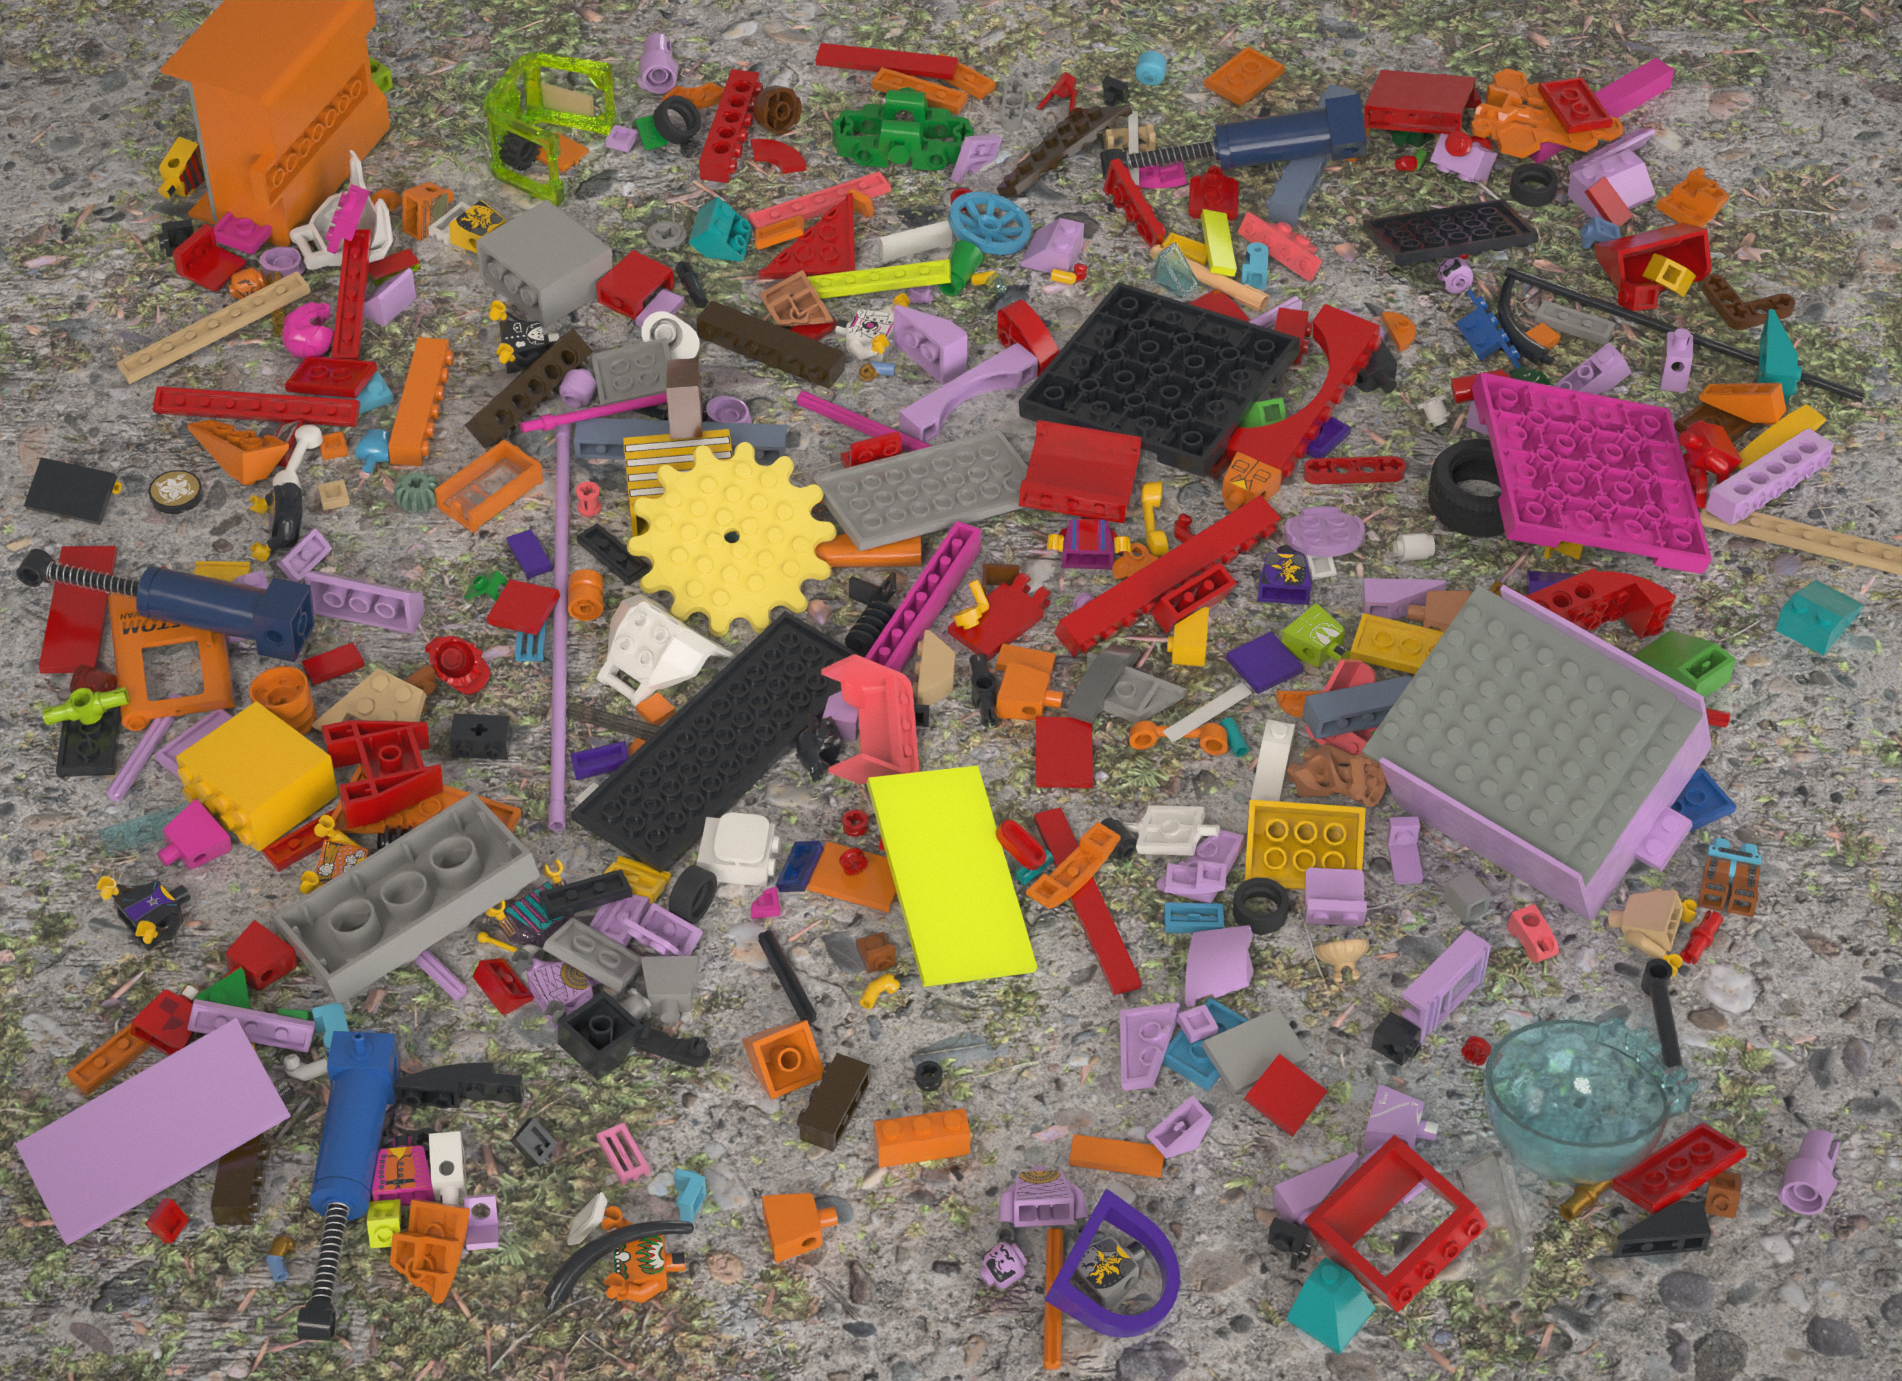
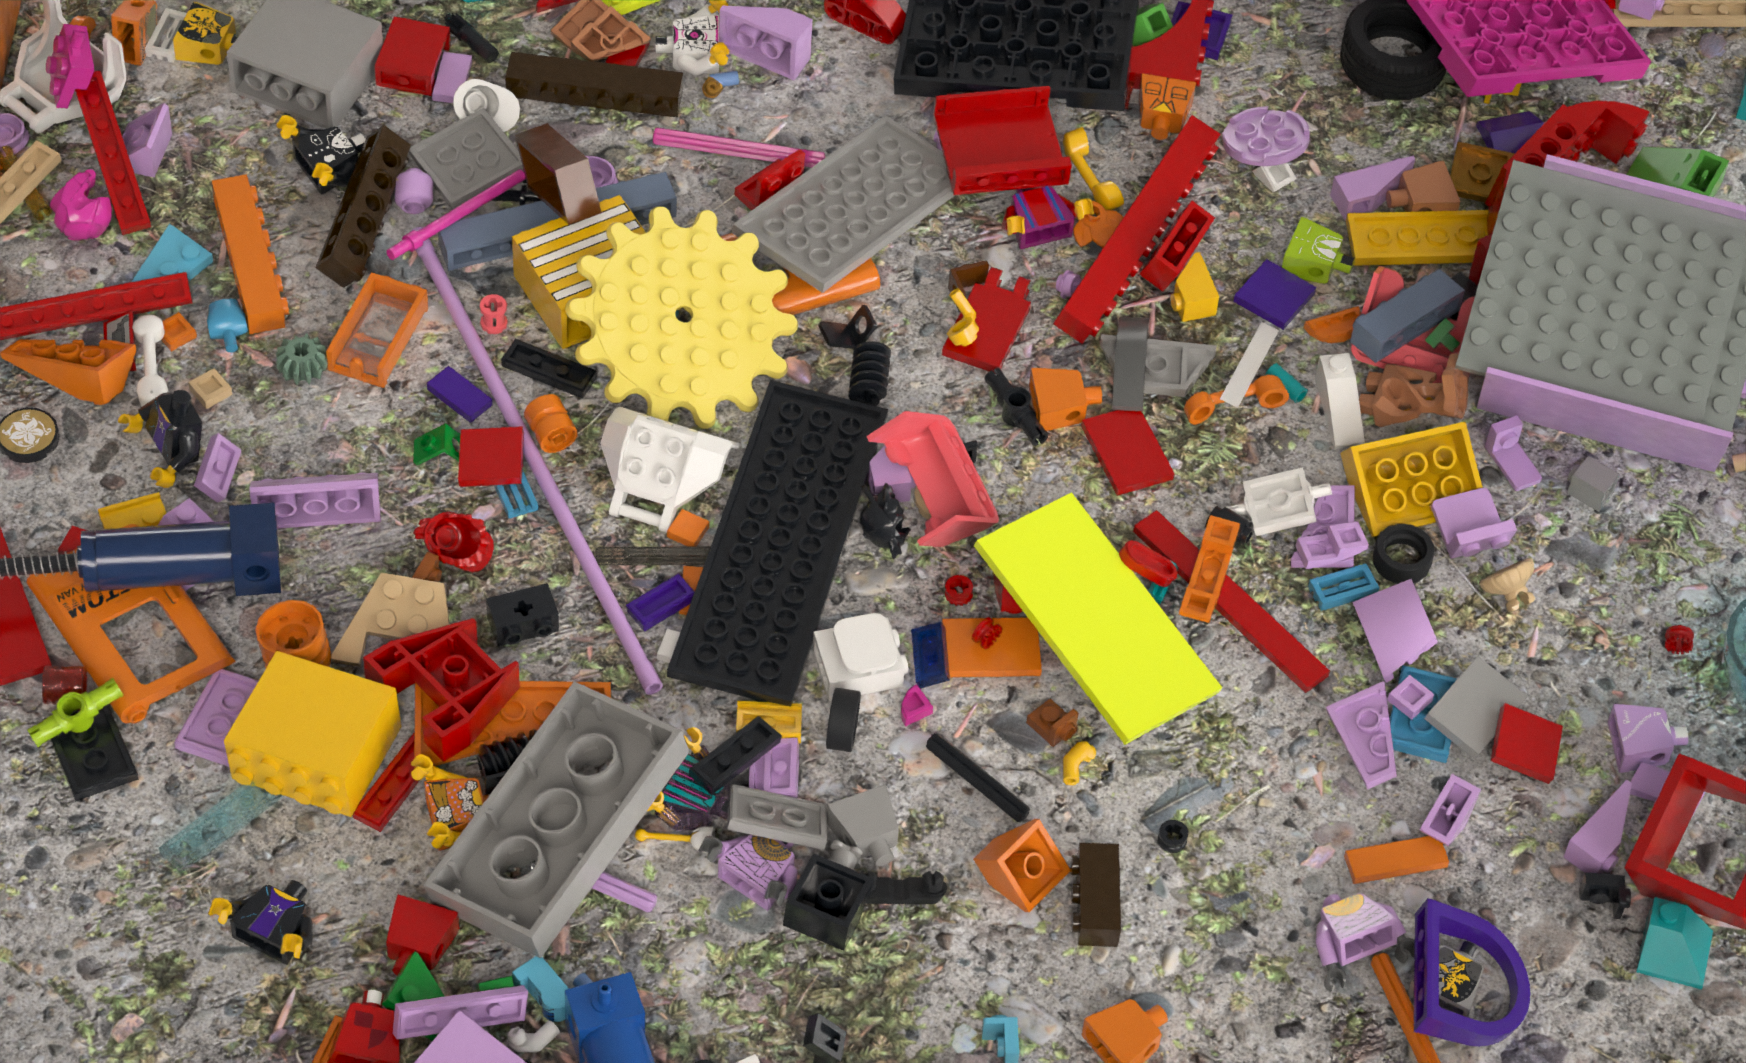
camera: 25 degrees left, 5 degrees up
lavender axle [106,693,183,802] -> none
dark pink torso [156,799,232,869] -> none
red tile [284,356,378,399] -> none
red tile [301,642,364,686] -> none
red tile [368,248,421,286] -> none
black slope [396,1063,524,1109] -> none
red slope [473,958,534,1015] -> none
bright pink tile [596,1123,650,1186] -> none
lavender bracket [621,903,704,956] -> none
dark pink brick [865,521,981,673] -> none
orange brick [874,1108,971,1168] -> none
lavender arch [899,342,1038,443] -> none
tan slope [913,630,956,706] -> none
lavender head [978,1242,1028,1289] -> none
orange tile [996,643,1056,676] -> none
red arm [1174,514,1195,543] -> none
torso [1257,545,1311,605] -> none
red beam [1303,456,1406,485] -> none
black brick [1372,1011,1422,1066] -> none
white brick [1393,533,1435,561] -> none
lavender door [1401,930,1491,1043] -> none
coral leg [1506,904,1559,963] -> none

